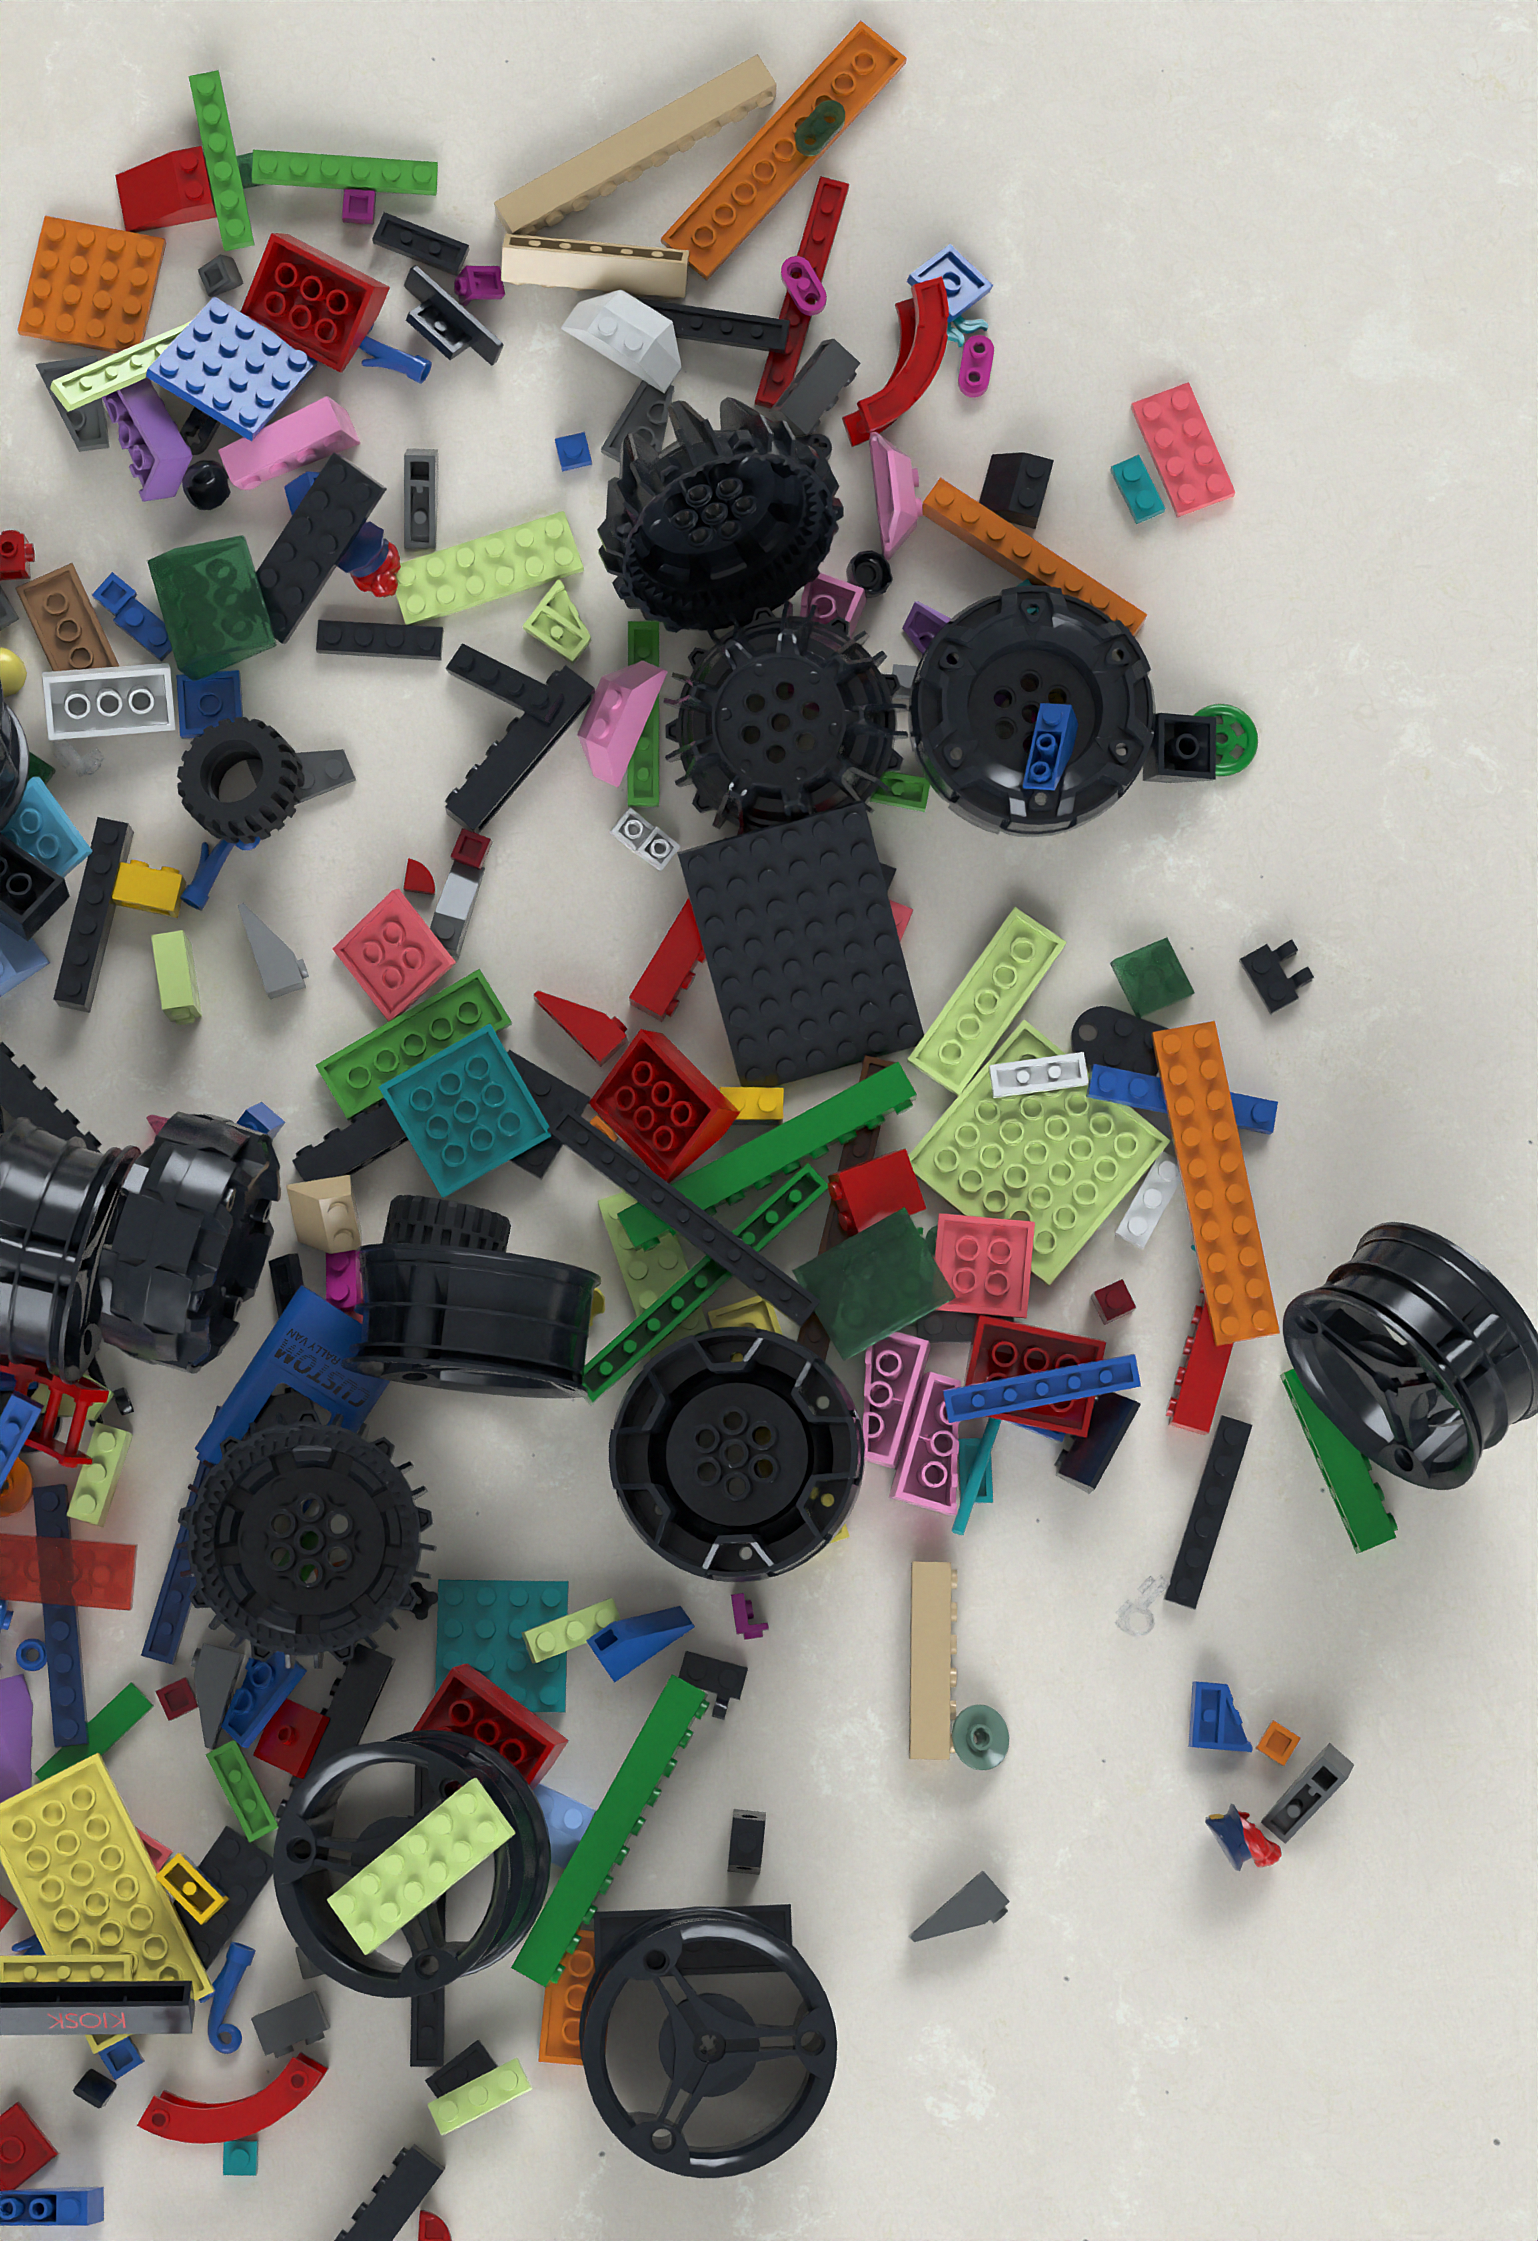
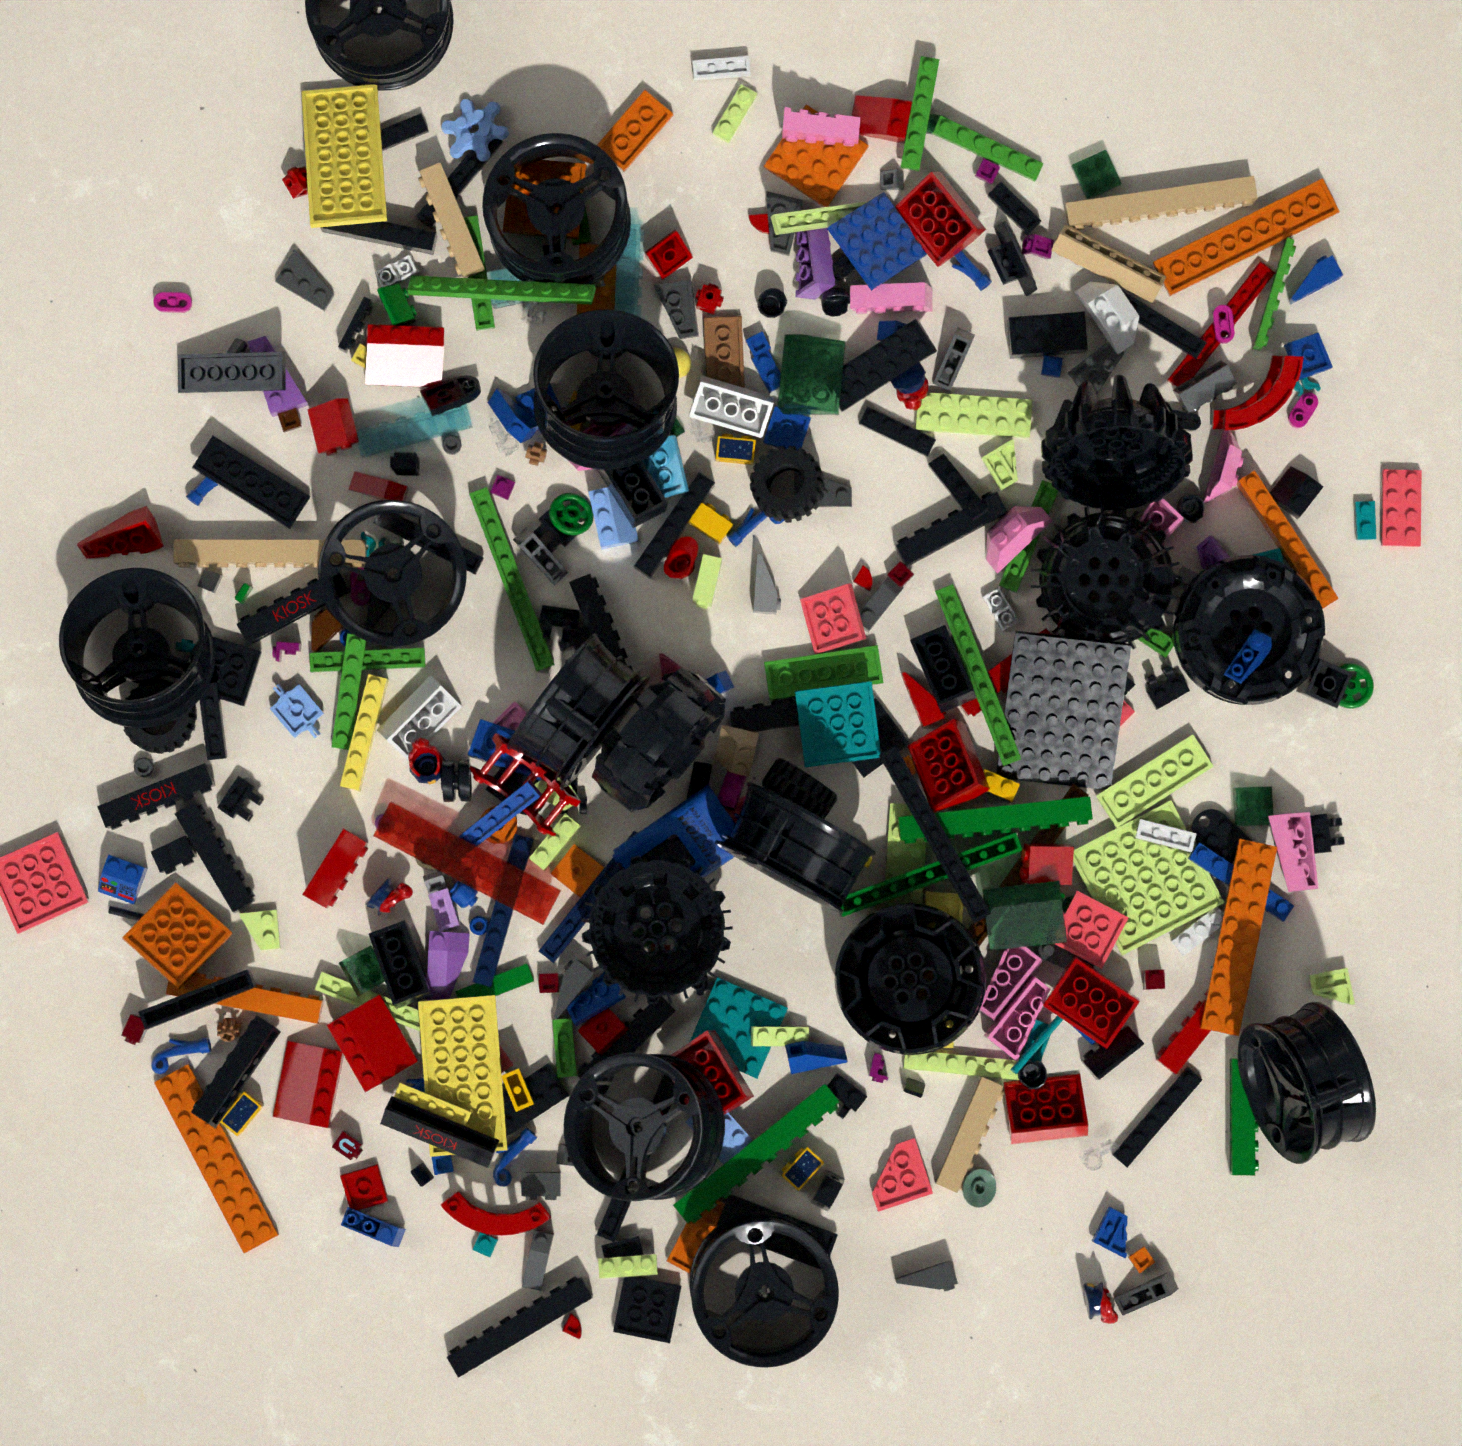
camera: 25 degrees right, 5 degrees up
yellowish green plate [327,1778,515,1955] -> none
clear green plate [795,100,845,156] -> none
blue plate [942,1354,1141,1423] -> none
none -> dark grey slope [522,1230,554,1291]
none -> orange plate [551,844,604,898]
none -> black plate [613,1276,682,1343]
none -> red piece [664,536,699,579]
none -> brick [716,434,756,465]
none -> red tile [749,214,769,234]
none -> black hair [757,288,787,318]
none -> dark blue brick [781,1147,824,1191]
none -> bright pink wedge [782,107,860,146]
none -> coral plate [872,1138,933,1212]
none -> yellowish green plate [903,1052,1019,1080]
none -> black slope [903,1078,925,1098]
none -> black brick [910,625,976,713]
none -> bright green plate [935,584,1021,766]
none -> red slope [1003,1074,1089,1144]
none -> black brick [1007,311,1088,359]
none -> black hair [1017,1058,1047,1089]
none -> clear green plate [1071,150,1122,200]
none -> black plate [1145,665,1190,710]
none -> bright green plate [1253,238,1296,351]
none -> bright pink wedge [1268,812,1319,892]
none -> blue slope [1289,255,1343,305]
none -> yellowish green wing [1309,968,1355,1005]

